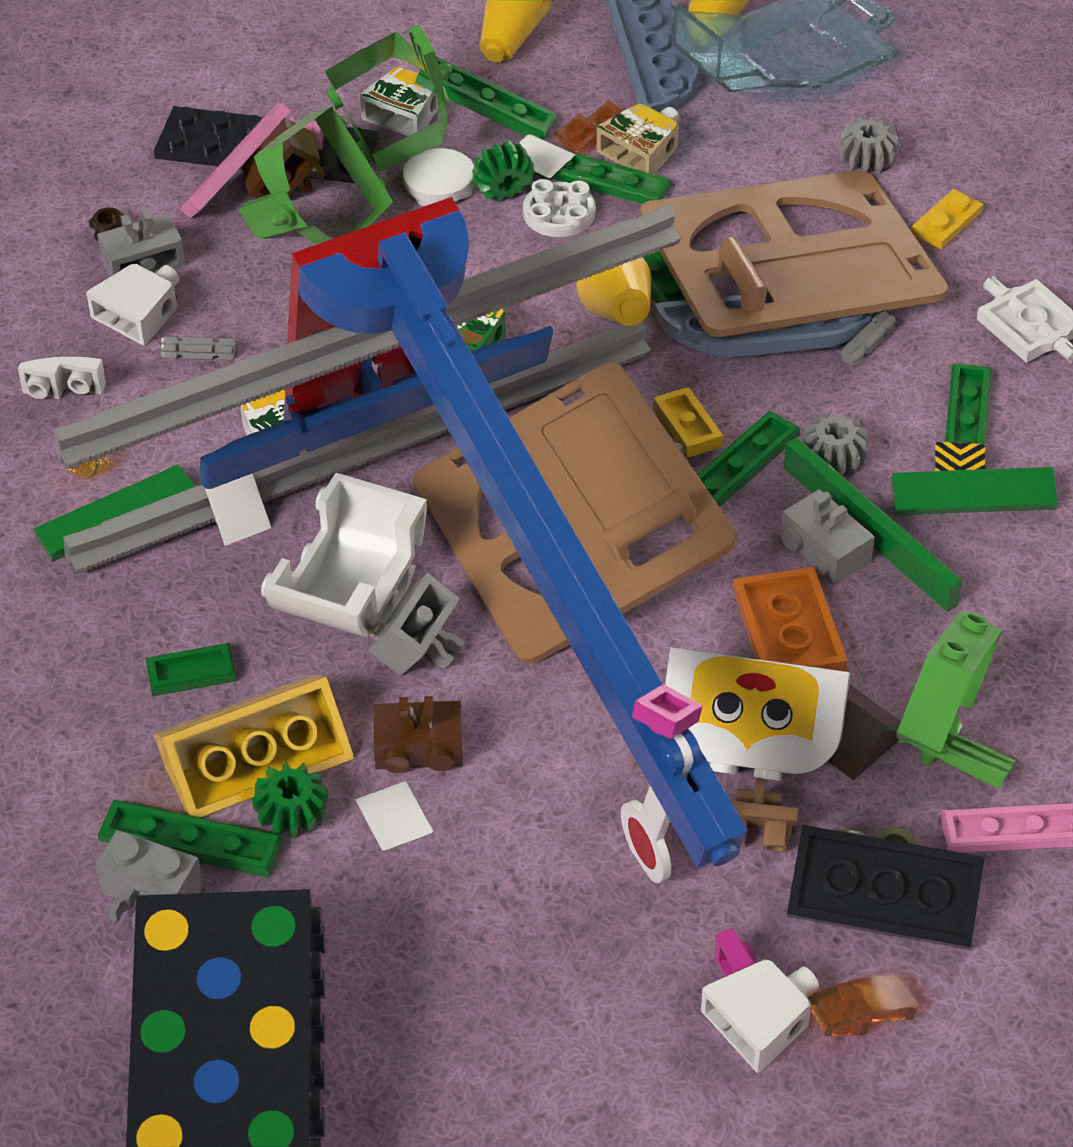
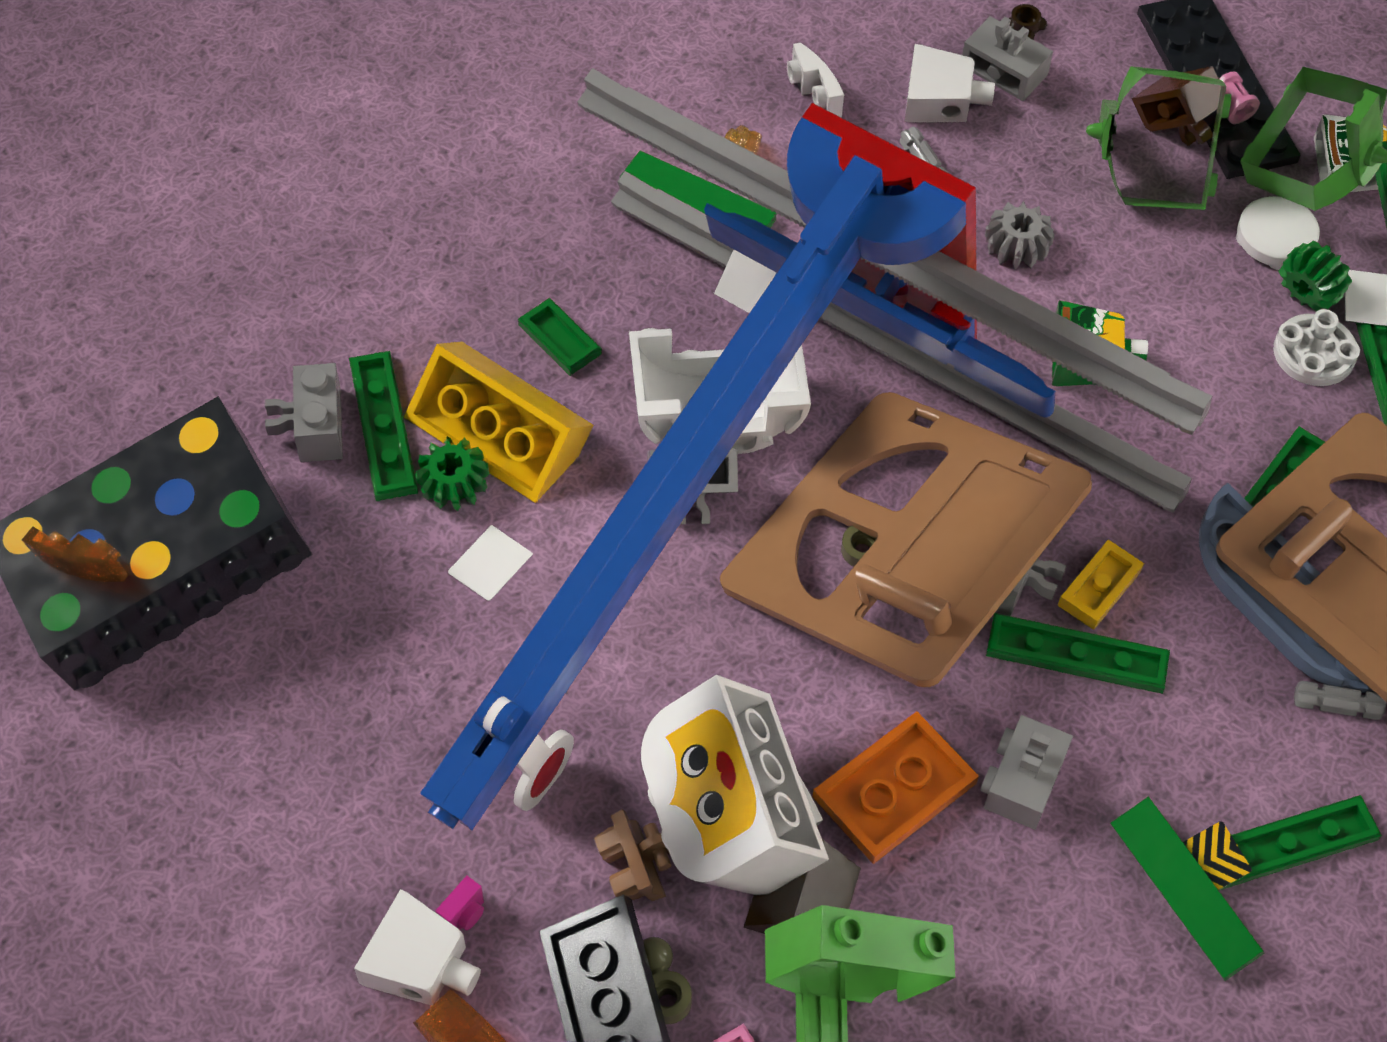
camera: 60 degrees right, 10 degrees up
bright pink tile [181,103,291,218] -> none
reddish brown brick [373,696,463,773] -> none
yellow cone [576,257,652,326] -> none
dark pink plate [632,684,703,739] -> none
green tile [784,437,962,612] -> none
light grey gear [802,412,869,476] -> none
none -> clear orange slope [21,526,129,582]

